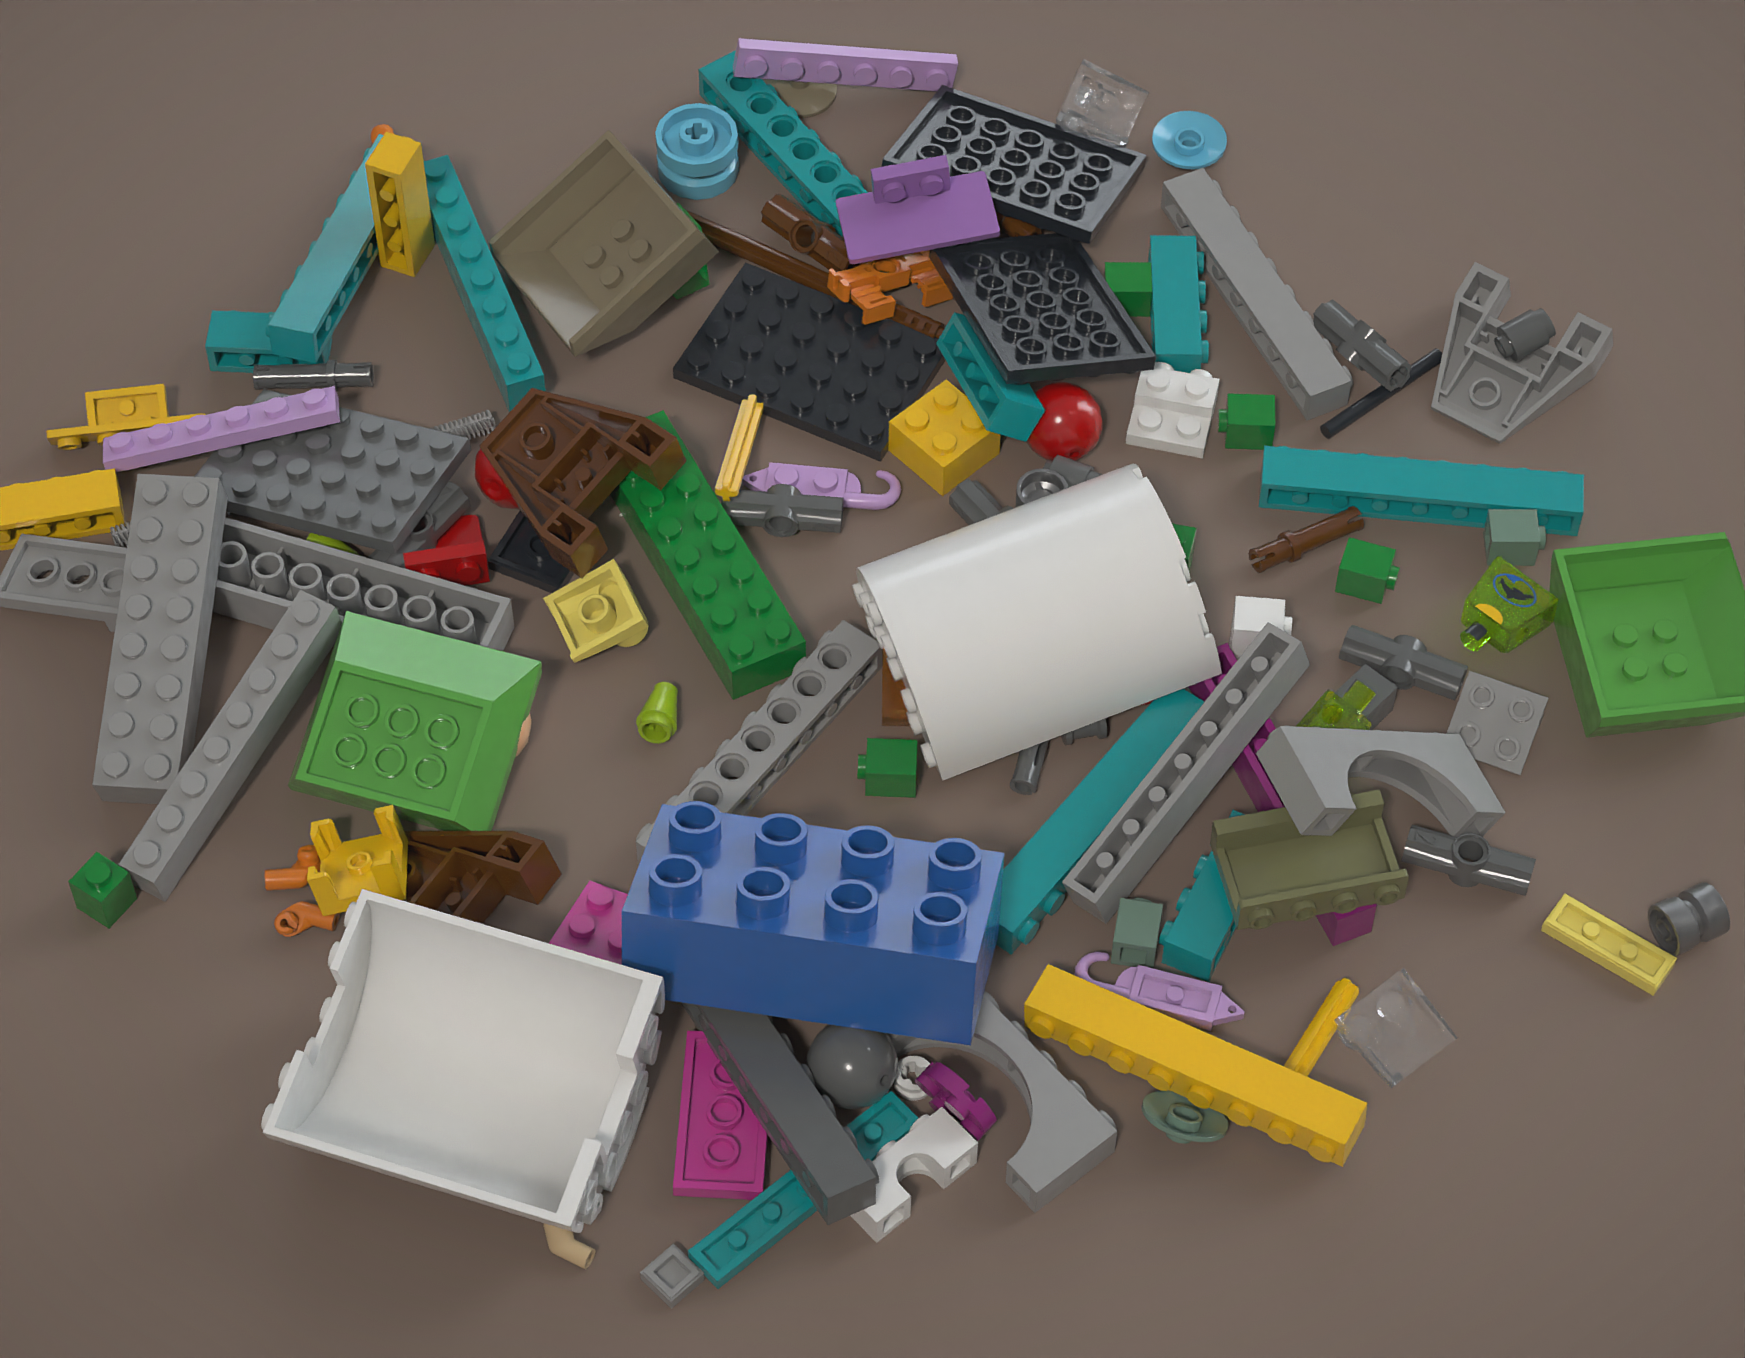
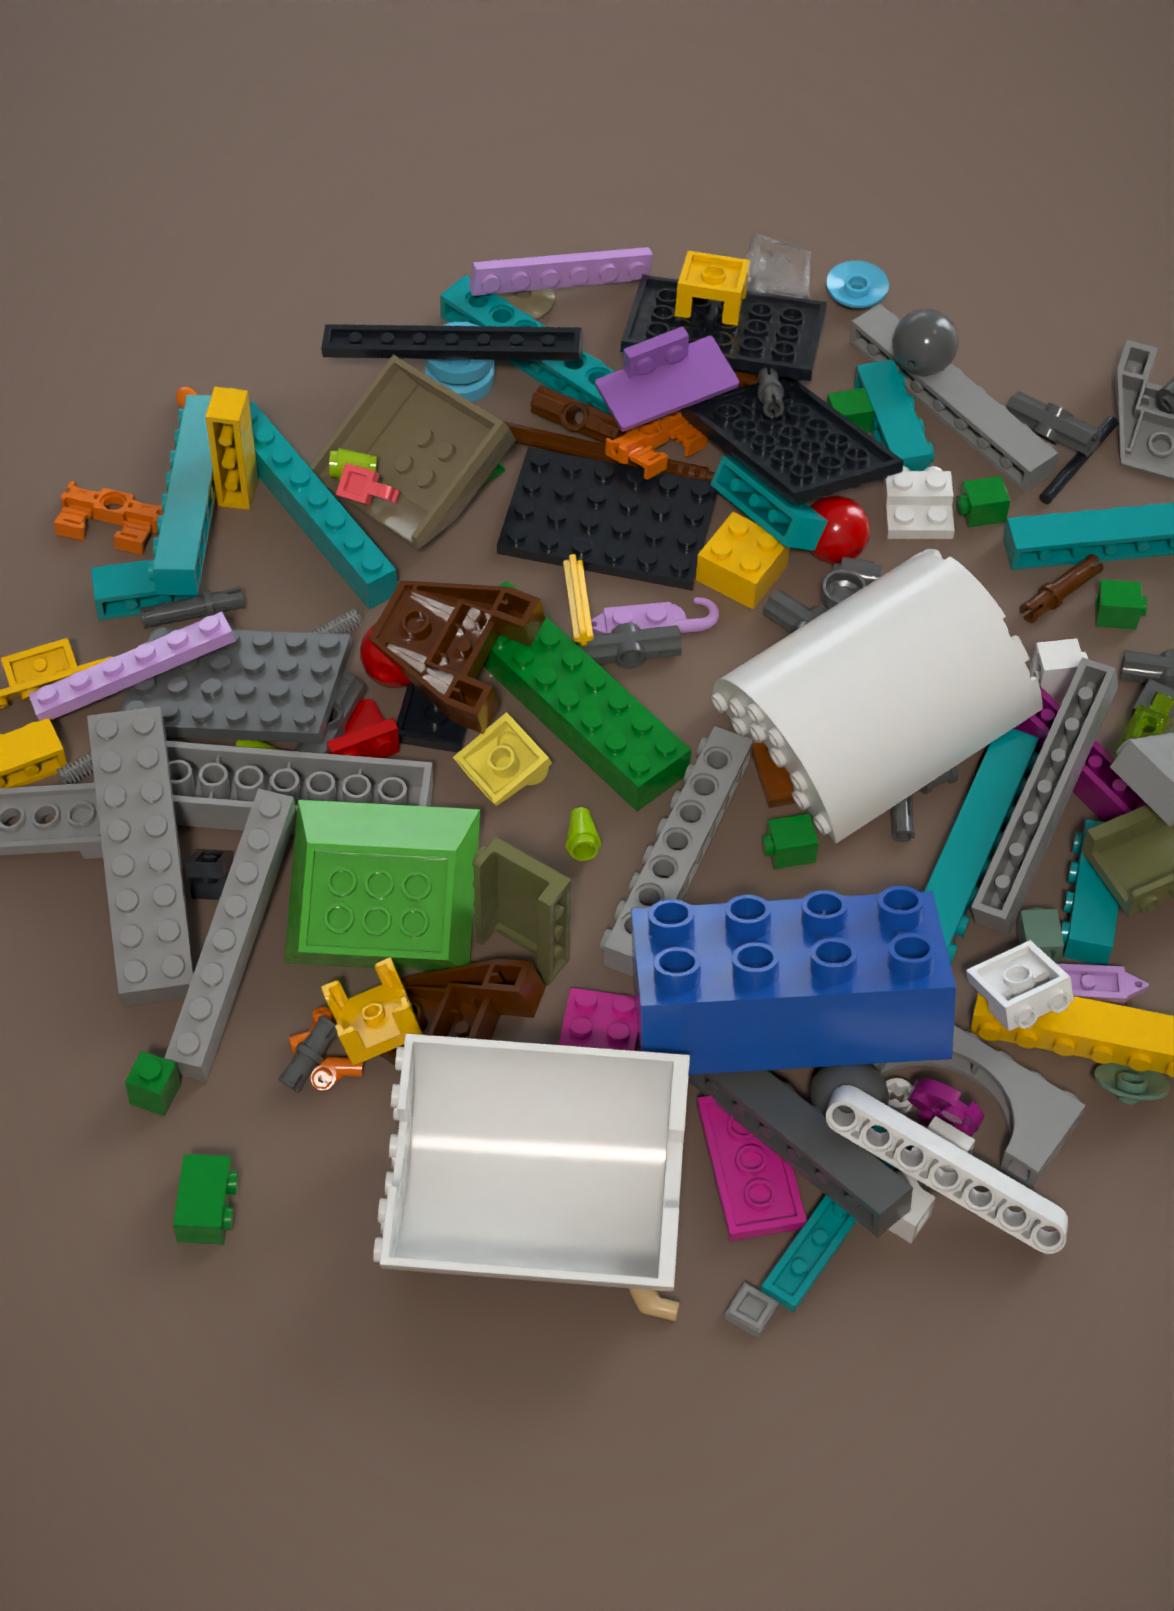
camera: 15 degrees left, 0 degrees up
none -> orange piece [54,481,164,555]
none -> green brick [173,1154,239,1245]
none -> black slope [186,849,233,900]
none -> dark grey pin [278,1016,337,1093]
none -> black plate [321,324,583,361]
none -> lime cone [329,448,377,481]
none -> coral plate [335,463,400,506]
none -> olive panel [472,837,571,985]
none -> yellow panel [675,251,750,326]
none -> dark grey pin [757,368,784,418]
none -> white beam [826,1085,1068,1254]
none -> dark grey piece [892,309,959,376]
none -> white plate [966,940,1074,1031]

